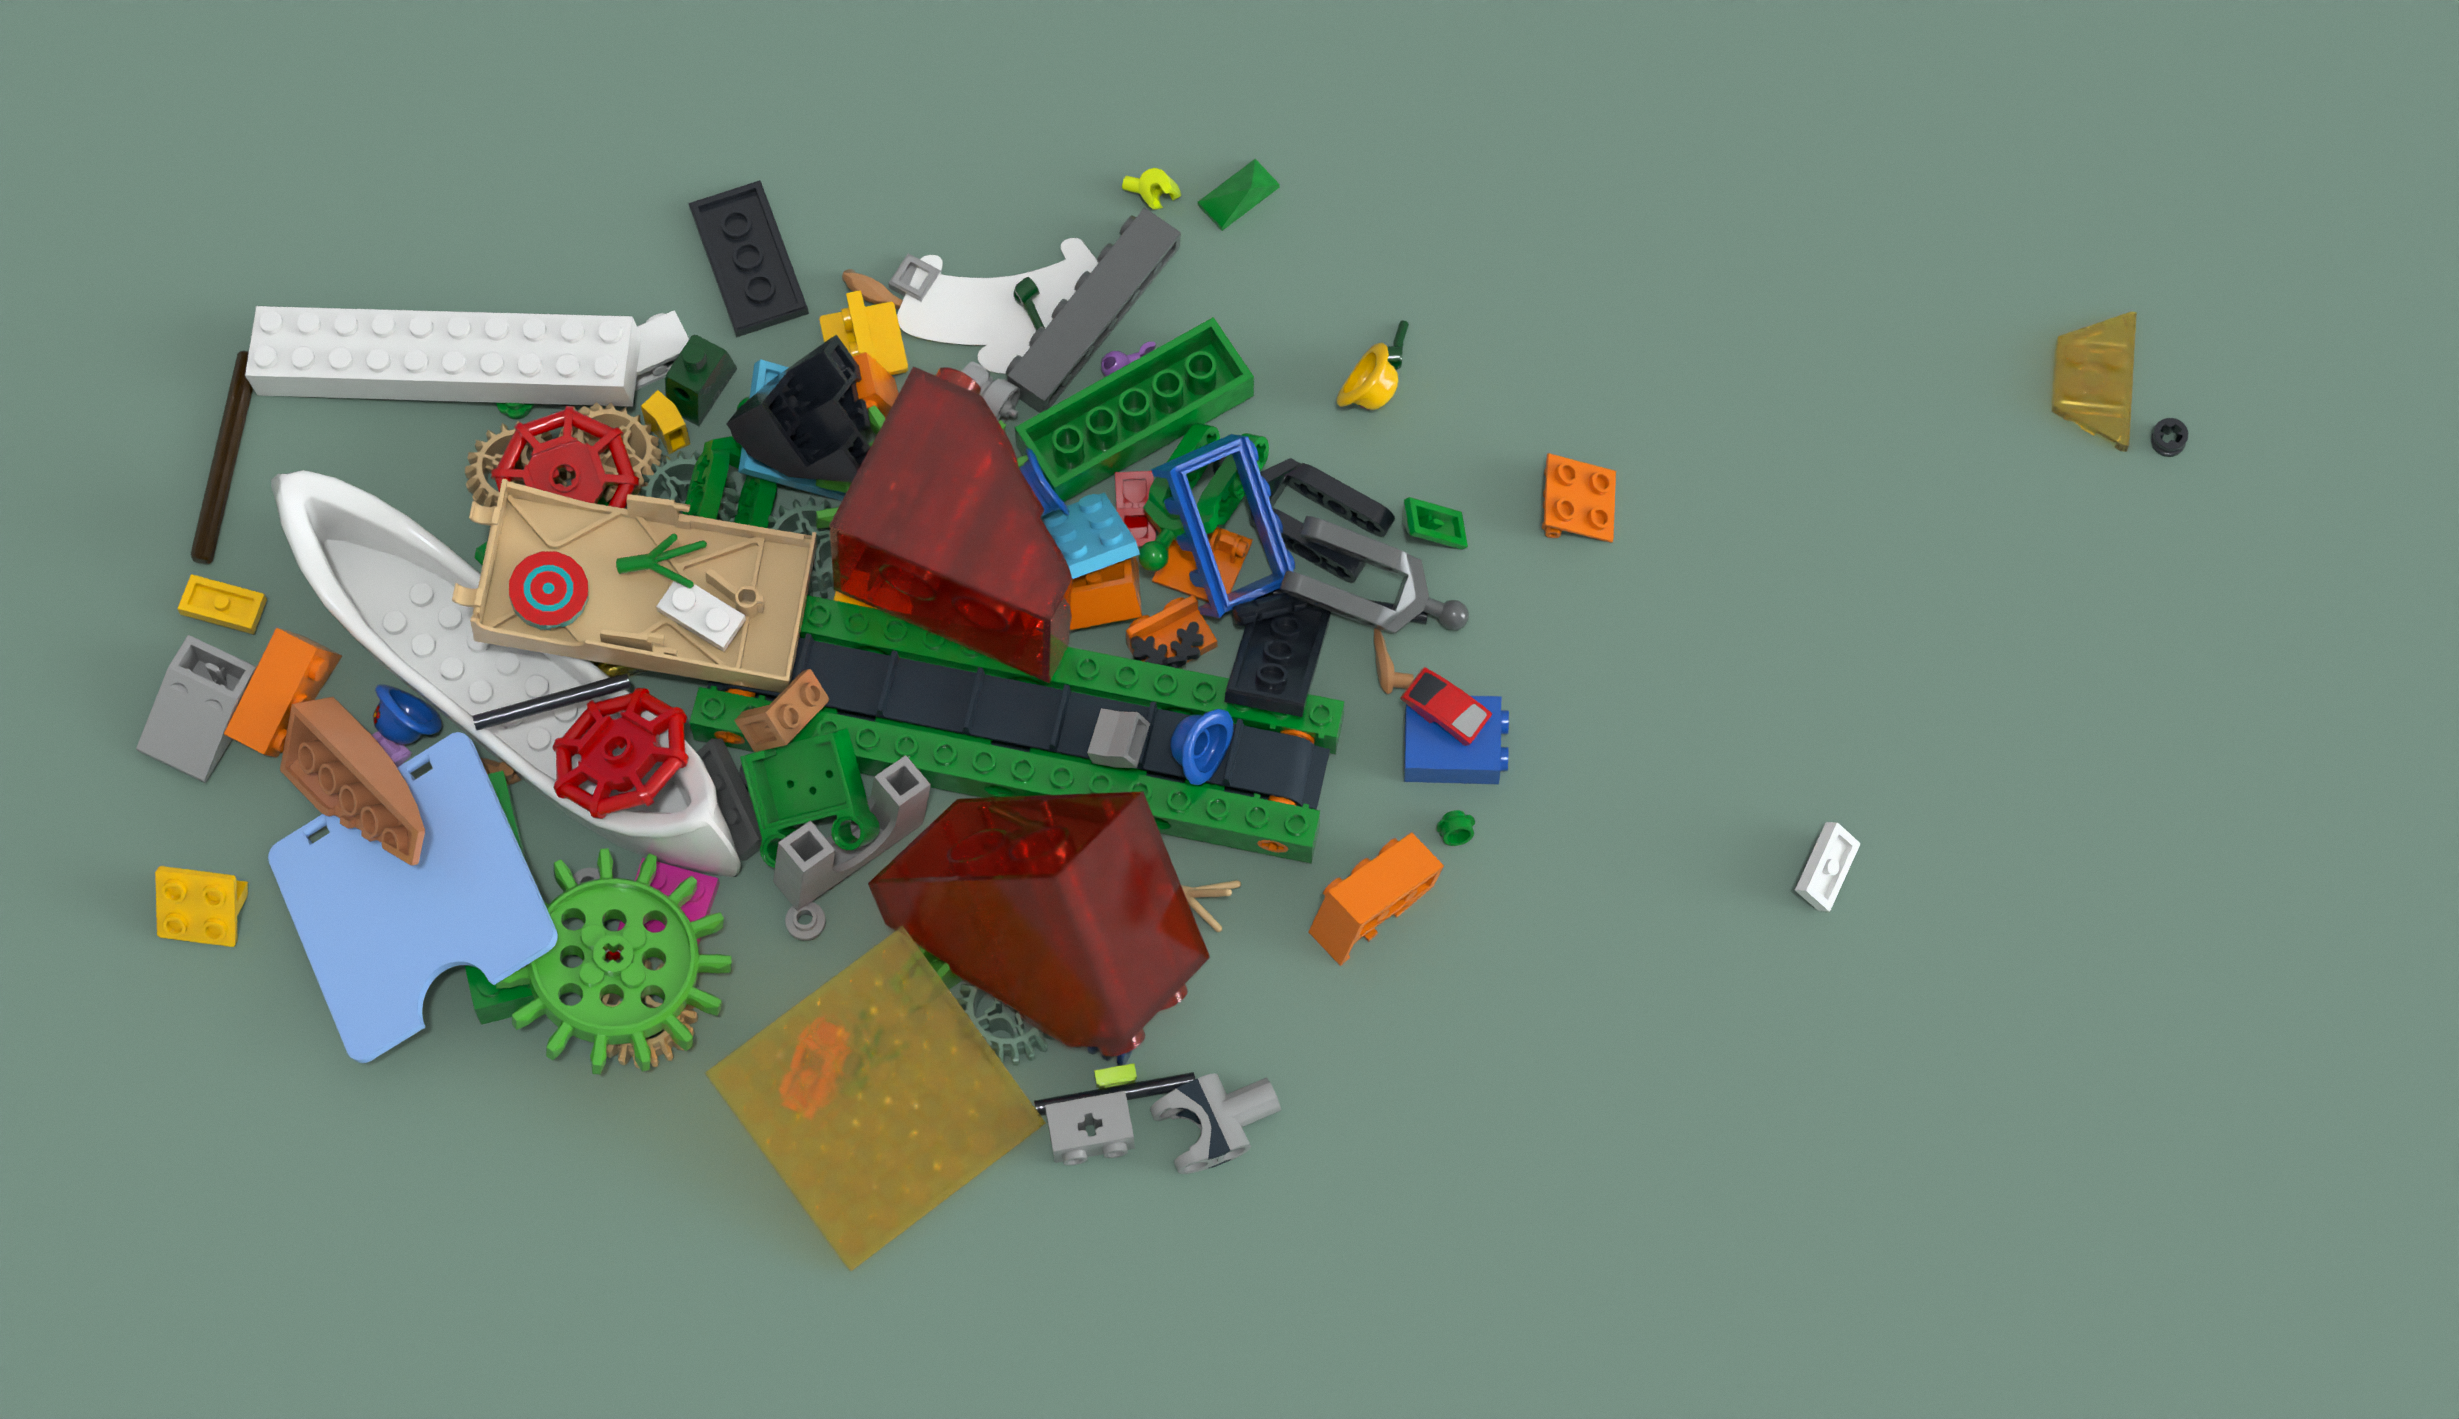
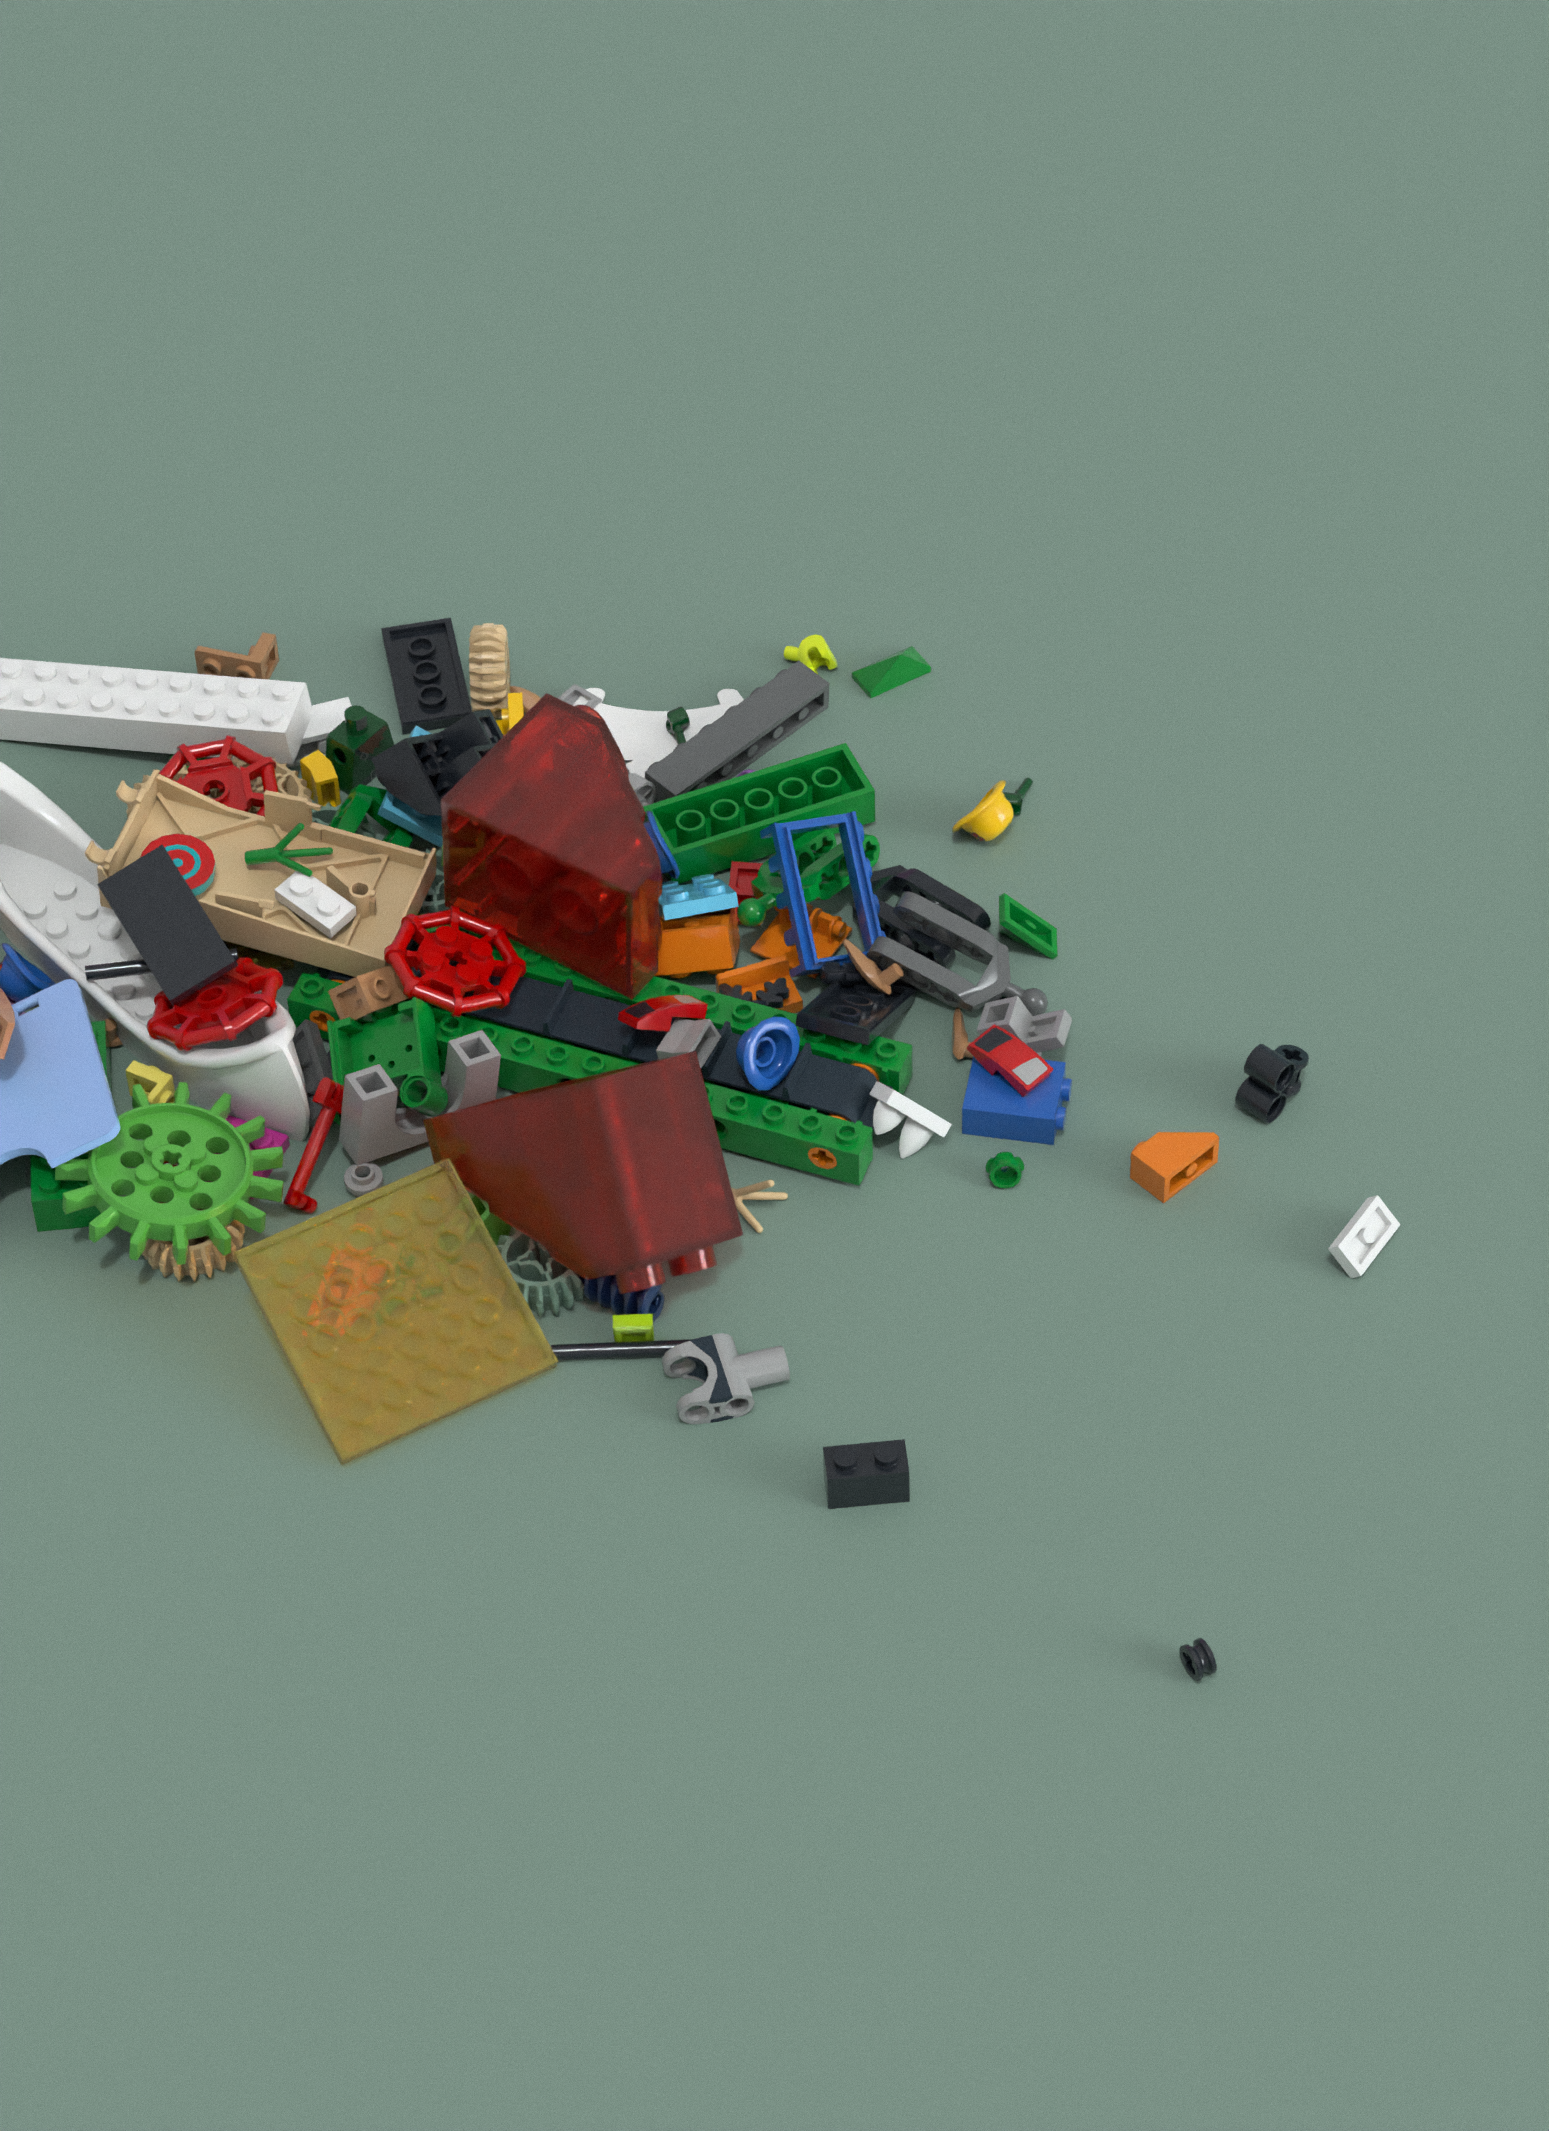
camera: 10 degrees right, 20 degrees down
light grey brick [1045,1091,1135,1165] -> none
orange wedge [1308,832,1444,966] -> none
orange hinge [1542,453,1616,543] -> none
none -> black tile [97,845,238,1006]
none -> light yellow bracket [125,1060,175,1104]
none -> medium nougat bracket [194,632,279,680]
none -> red hinge [283,1077,344,1213]
none -> red plate [384,906,526,1017]
none -> tan gear [469,623,510,720]
none -> red slope [618,995,708,1032]
none -> black brick [823,1439,910,1509]
none -> medium nougat bar [843,939,903,995]
none -> white tile [869,1081,952,1159]
none -> light grey brick [977,996,1072,1057]
none -> orange slope [1130,1132,1219,1204]
none -> black bush [1179,1638,1217,1681]
none -> black piece [1235,1044,1309,1124]

